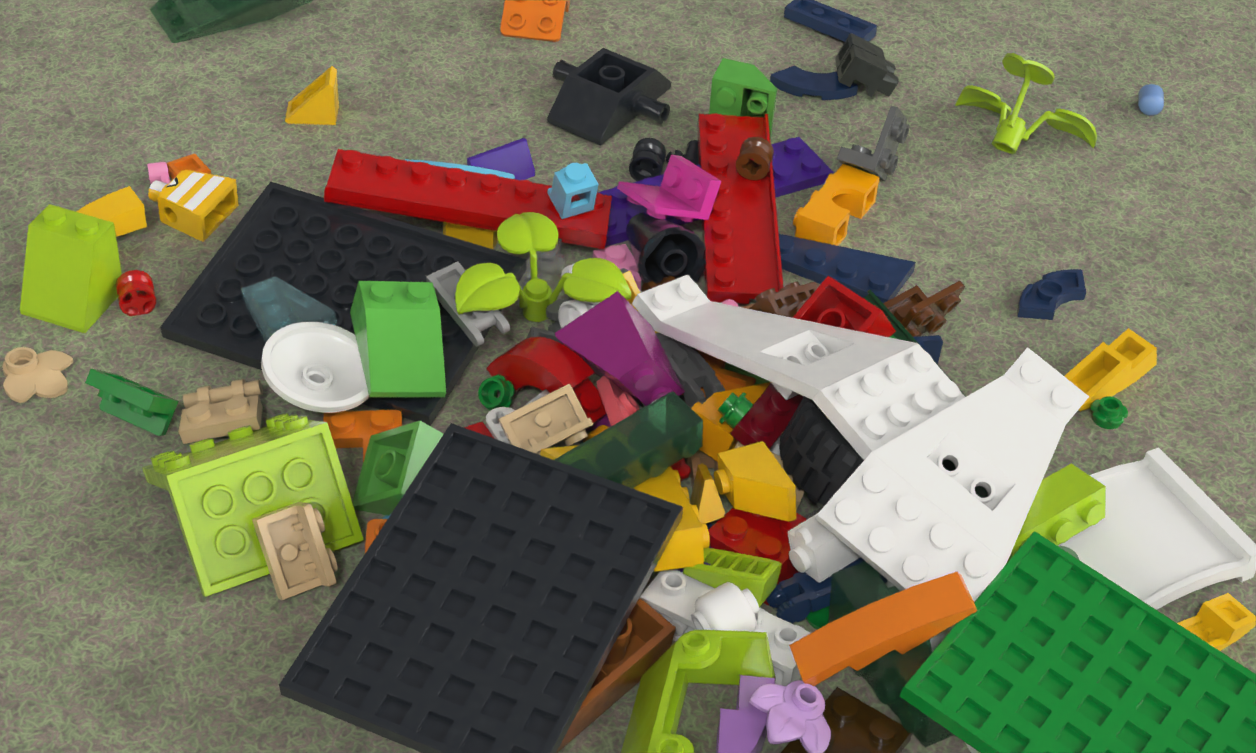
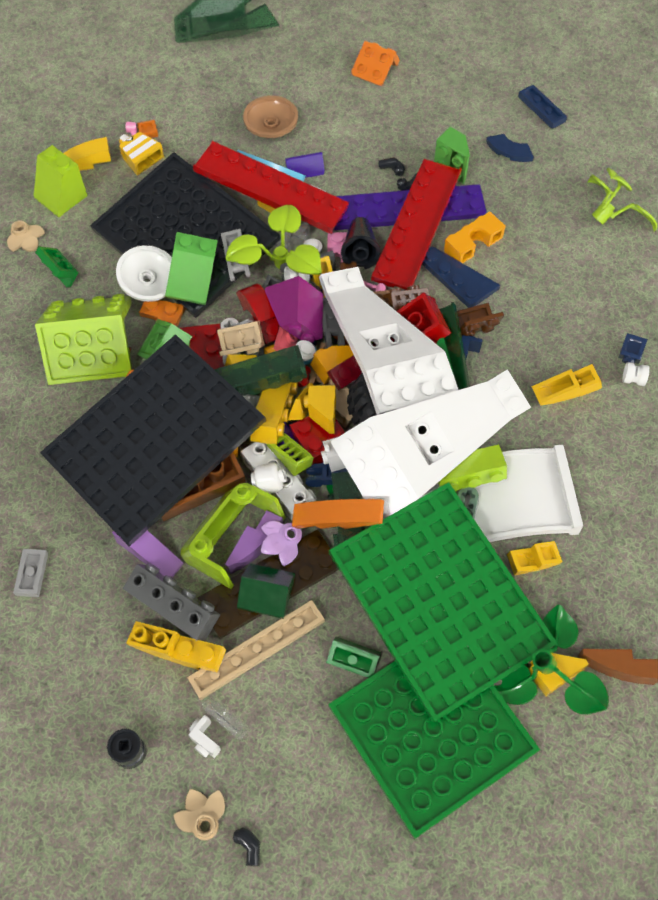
camera: 25 degrees right, 20 degrees up
red wheel [116,270,156,316] -> none
tan plate [179,379,263,444] -> none
clear light blue wing [241,276,337,342] -> none
tan bracket [252,502,338,600] -> none
yellow slope [285,66,339,125] -> none
green plate [478,375,515,411] -> none
black slope [547,48,671,146] -> none
medium azure brick [547,163,599,219] -> none
dark pink bracket [617,155,721,222] -> none
black wheel [629,138,666,181] -> none
green plate [718,392,754,428] -> none
reddish brown wheel [736,137,774,180] -> none
pearl dark grey hips [835,33,899,97] -> none
dark grey bracket [837,106,910,181] -> none
dark blue tile [1017,269,1086,320] -> none
green plate [1090,396,1128,429] -> none
none -> medium nougat dish [243,96,298,138]
none -> black arm [378,157,405,177]
none -> dark blue bracket [618,333,648,364]
none -> white wheel [622,362,649,386]

